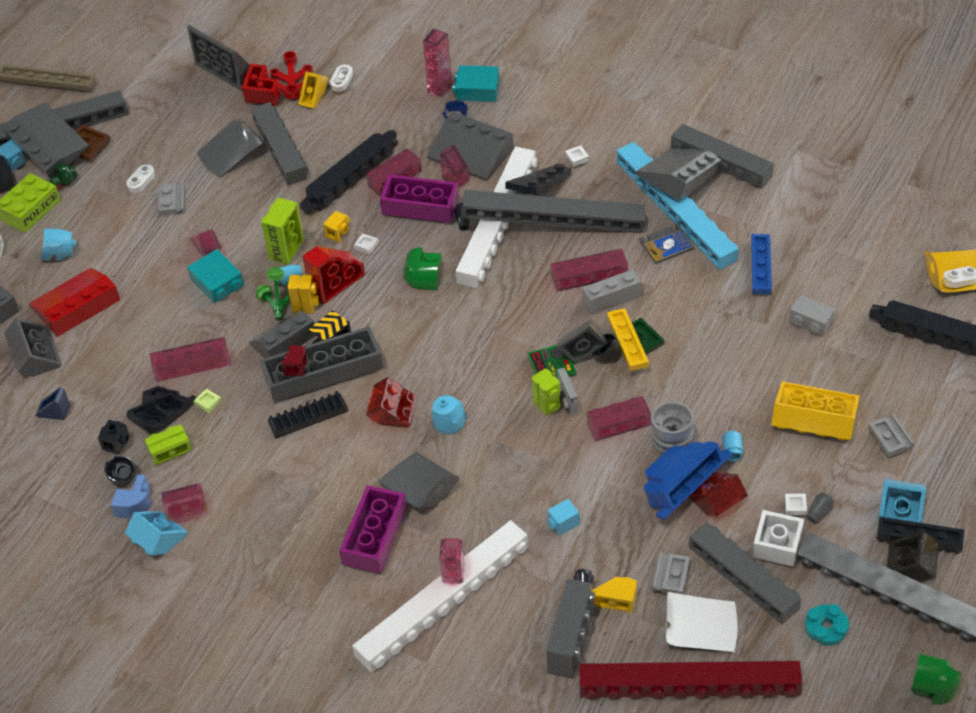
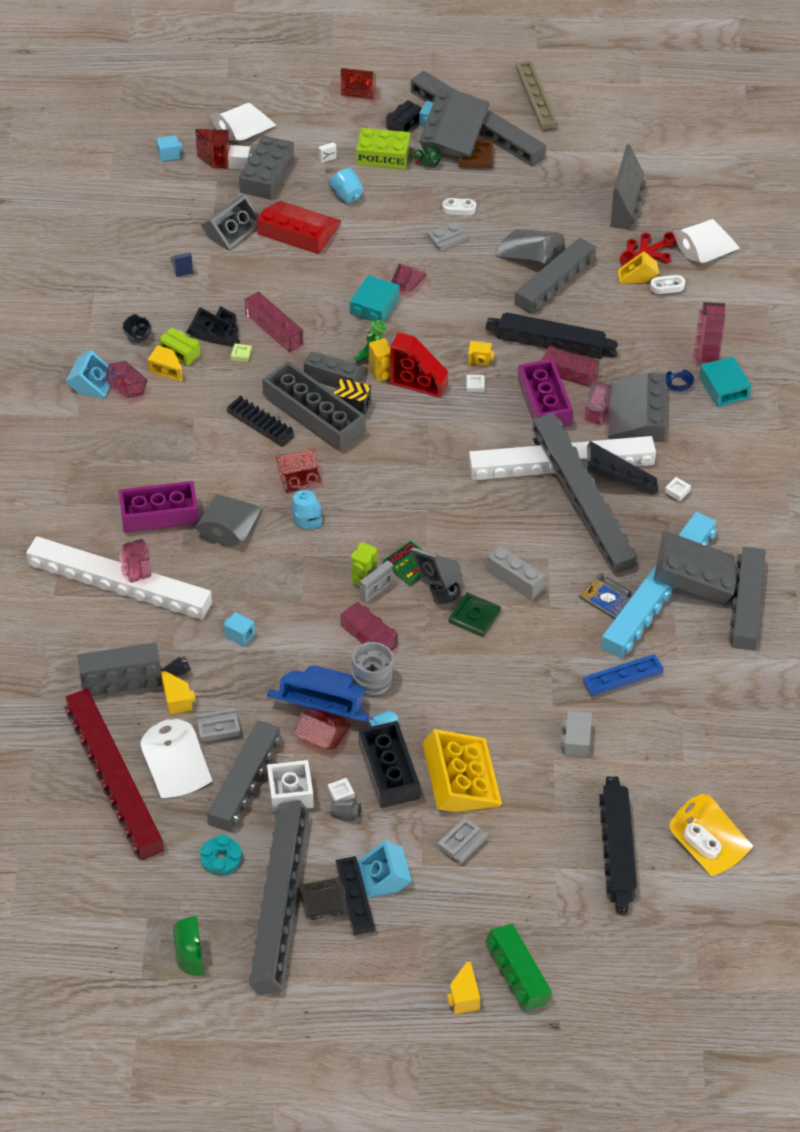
camera: 60 degrees right, 0 degrees up
black brick [98,420,130,454] -> none
medium blue brick [111,474,151,518] -> none
red brick [242,64,281,106] -> none
lime brick [261,197,304,265] -> none
dark red brick [282,345,308,377] -> none
green brick [403,247,442,290] -> none
clear pink brick [551,248,628,292] -> none
yellow plate [607,308,649,371] -> none
none -> yellow slope [148,345,183,382]
none -> black brick [358,721,420,808]
none -> white piece [673,219,740,263]

